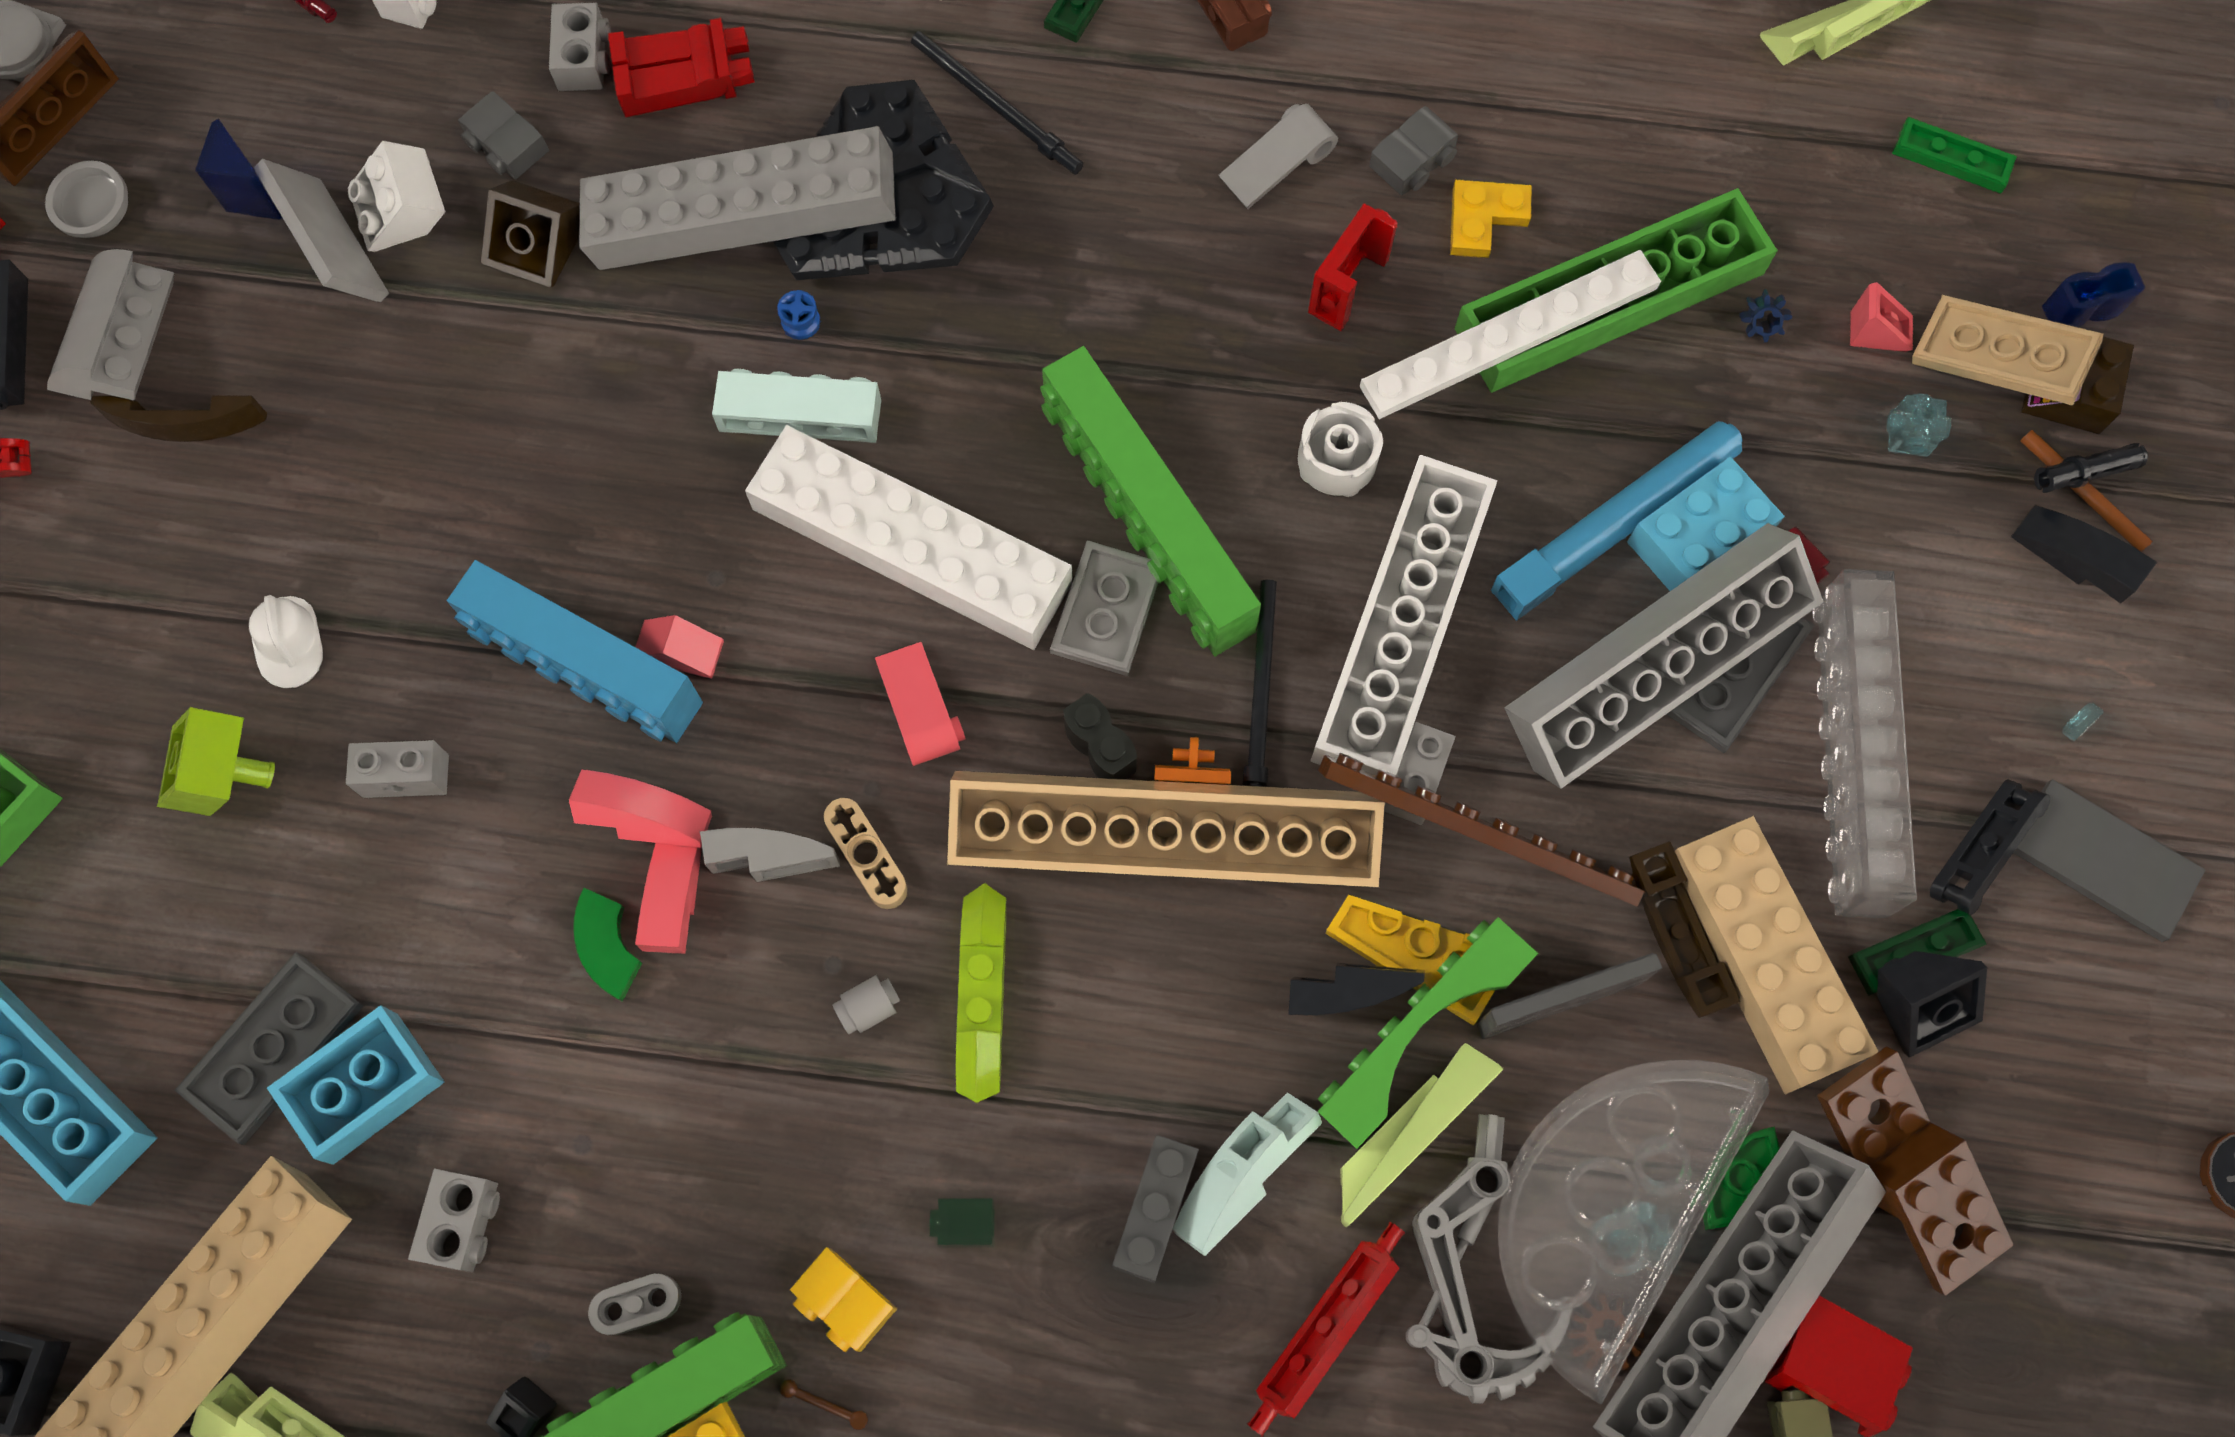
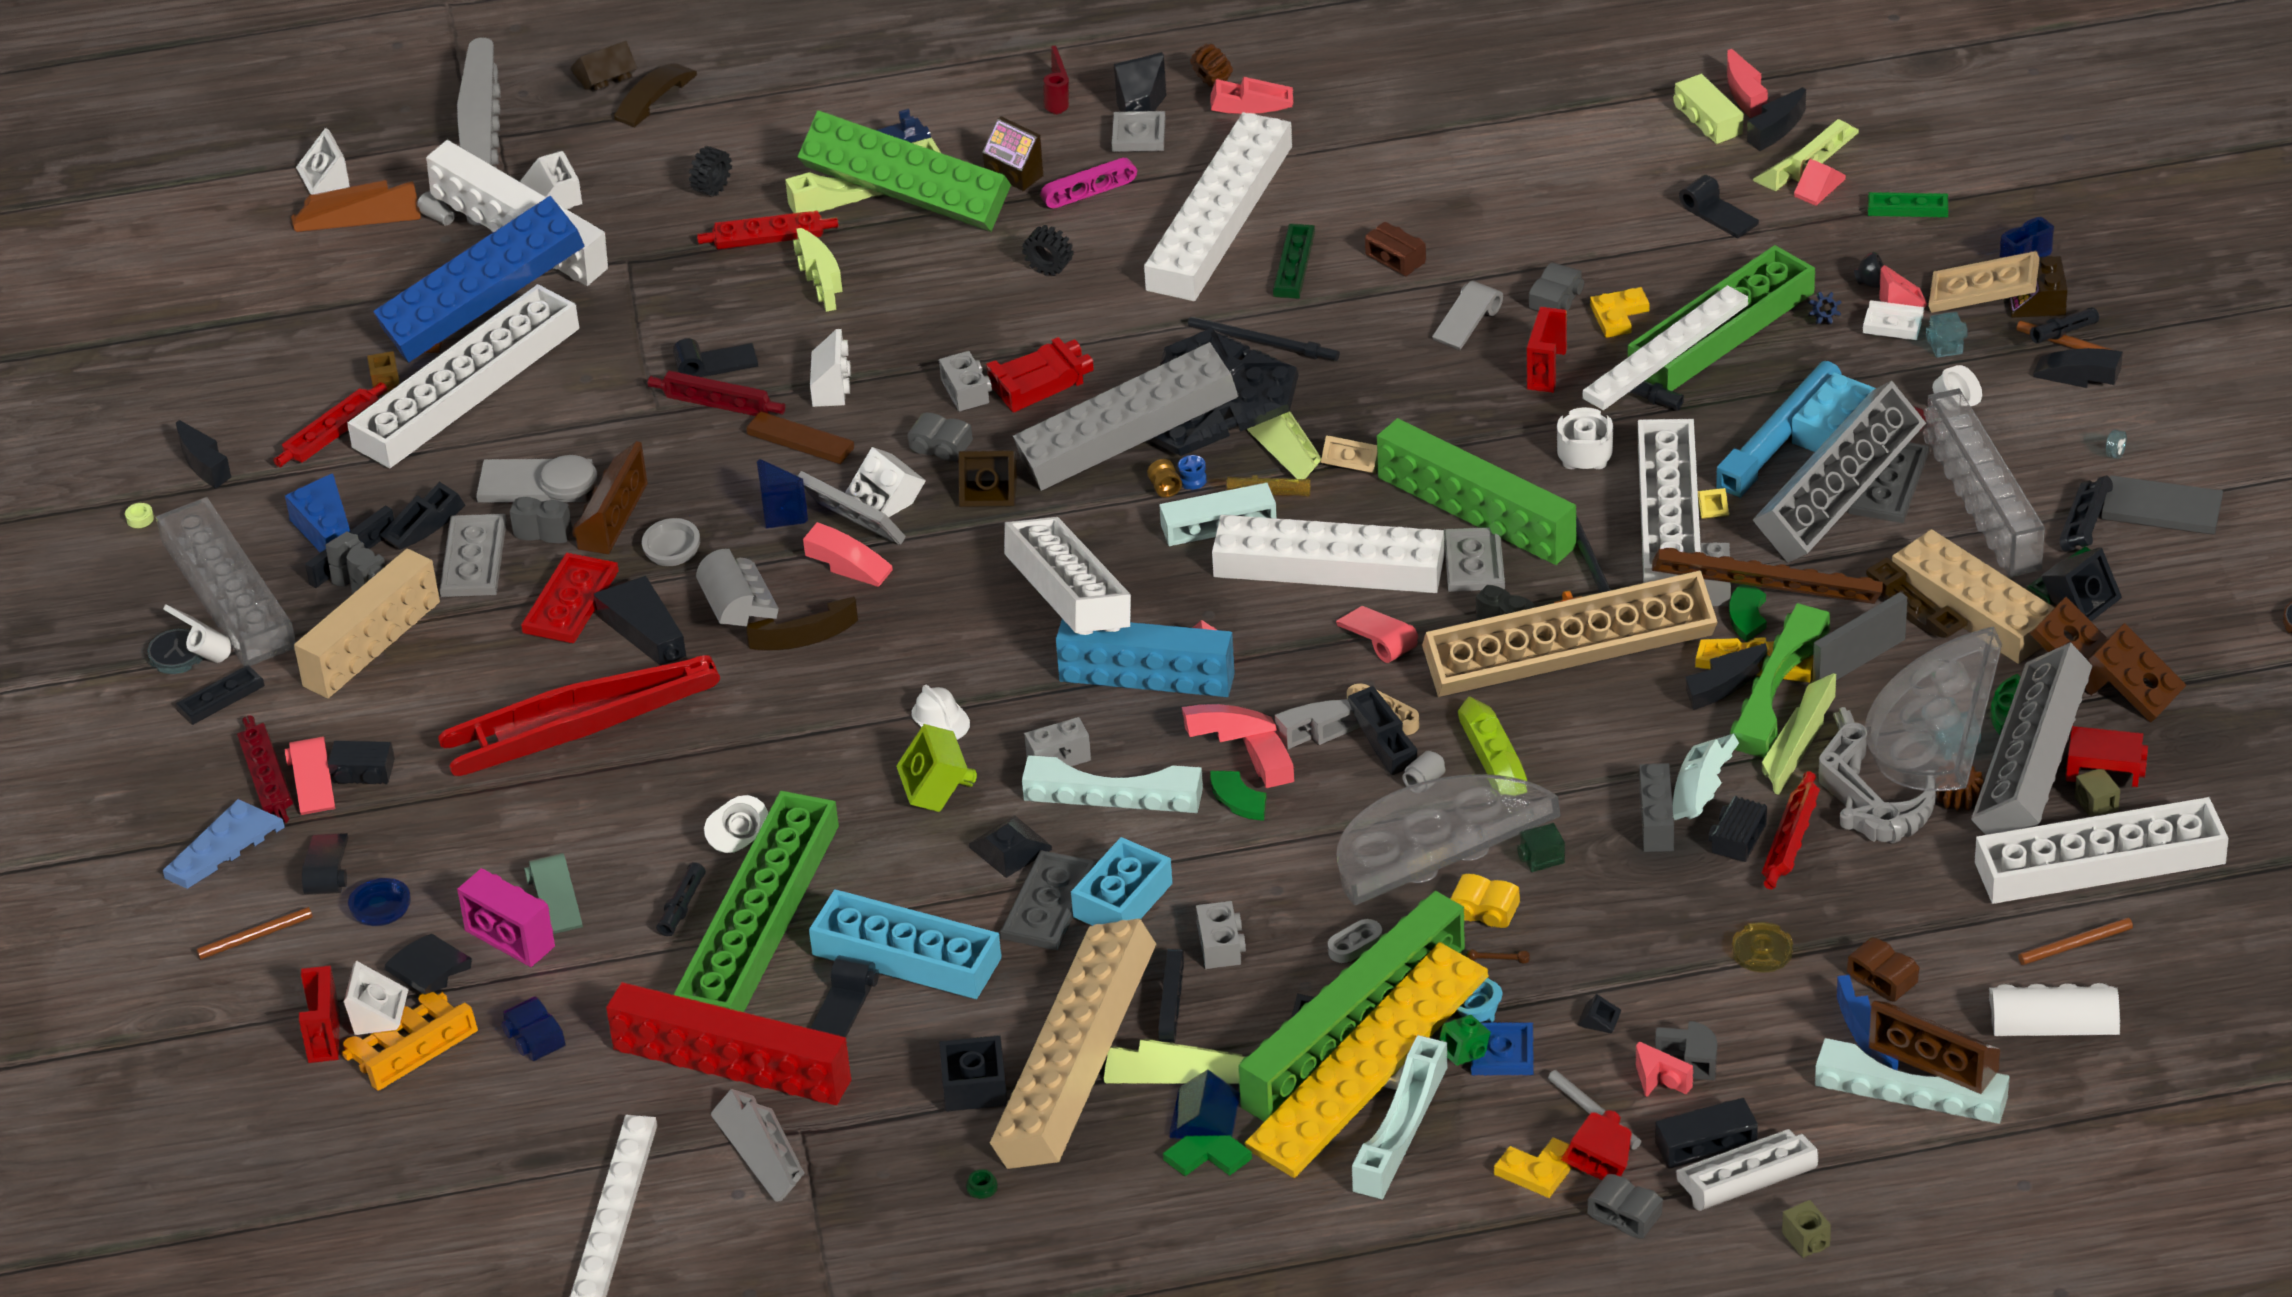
camera: 15 degrees left, 30 degrees down
none -> reddish brown tile [746,411,854,464]
none -> coral slope [803,522,893,587]
none -> black slope [969,815,1052,878]
none -> white brick [1004,517,1131,635]
none -> light aqua arch [1022,755,1203,813]
none -> pearl gold wheel [1147,459,1182,498]
none -> black beam [1159,949,1184,1043]
none -> clear yellow pin [1227,475,1311,496]
none -> yellowish green wedge [1247,412,1321,481]
none -> tan panel [1321,435,1378,474]
none -> clear plate [1336,774,1561,906]
none -> black slope [1348,686,1418,775]
none -> black pin [1628,381,1684,411]
none -> black door [1679,175,1759,239]
none -> light yellow slope [1698,488,1729,519]
none -> black brick [1708,796,1767,862]
none -> green tile [1729,584,1767,642]
none -> coral slope [1794,159,1846,206]
none -> black brick [1854,251,1884,288]
none -> white plate [1863,300,1924,340]
none -> white piece [1930,365,1982,411]

